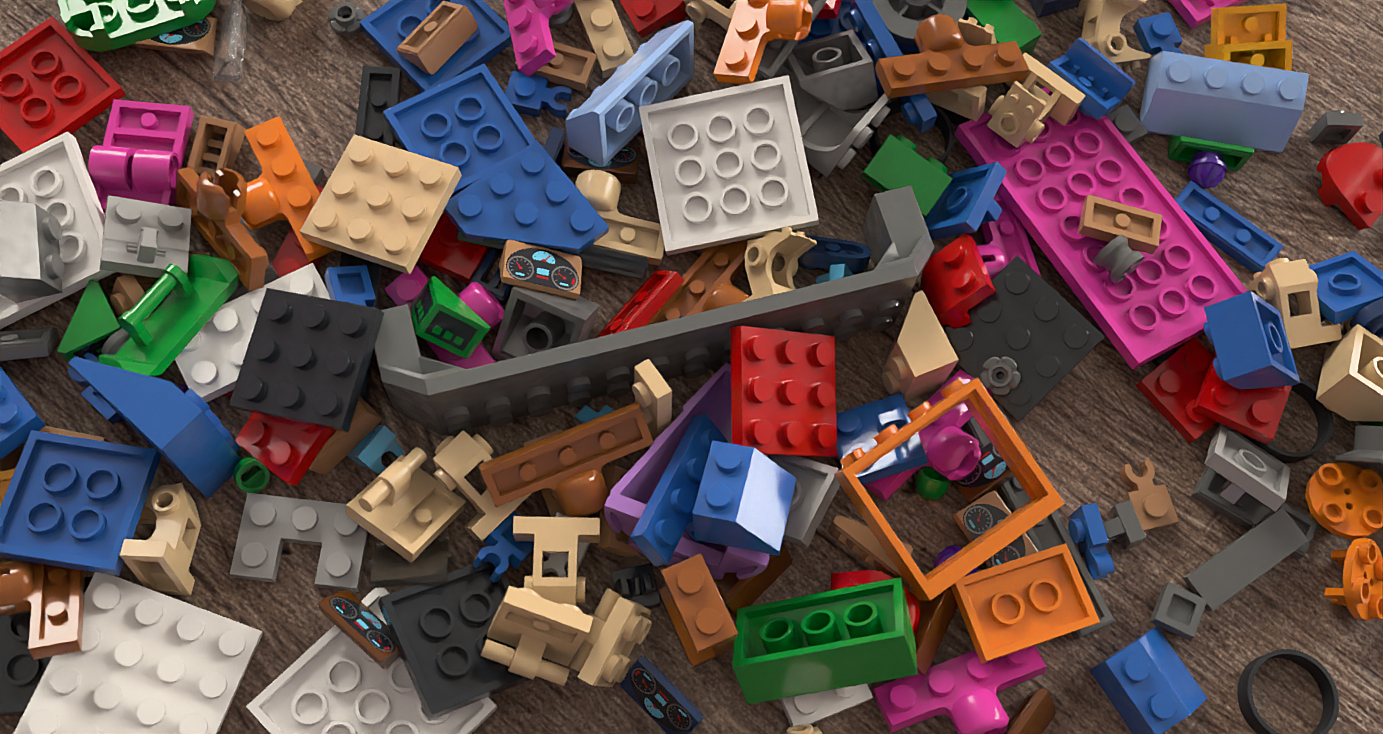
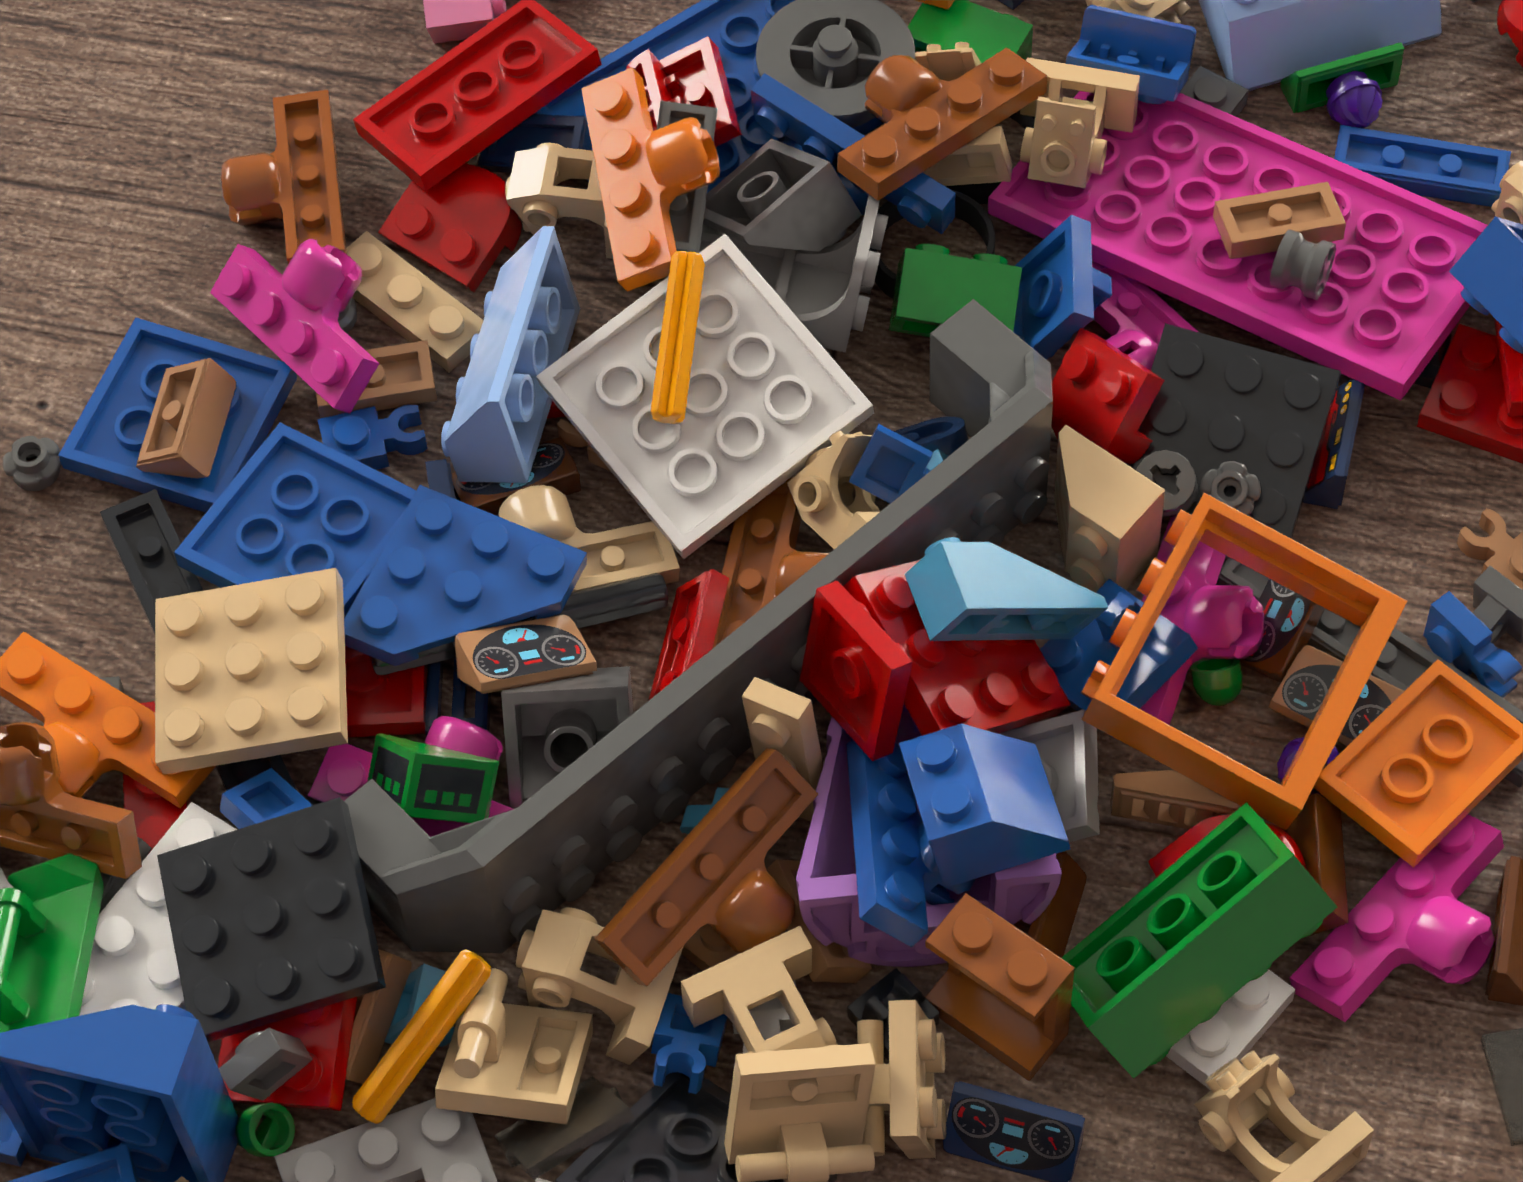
camera: 15 degrees left, 10 degrees down
none -> dark grey plate [219,1028,313,1101]
none -> light orange axle [352,949,491,1124]
none -> light orange axle [651,251,705,424]
none -> red plate [800,580,913,761]
none -> blue plate [849,424,933,504]
none -> dark azure slope [905,537,1109,641]
none -> dark grey wheel [1136,450,1198,518]
none -> dark blue slope [1303,378,1365,509]

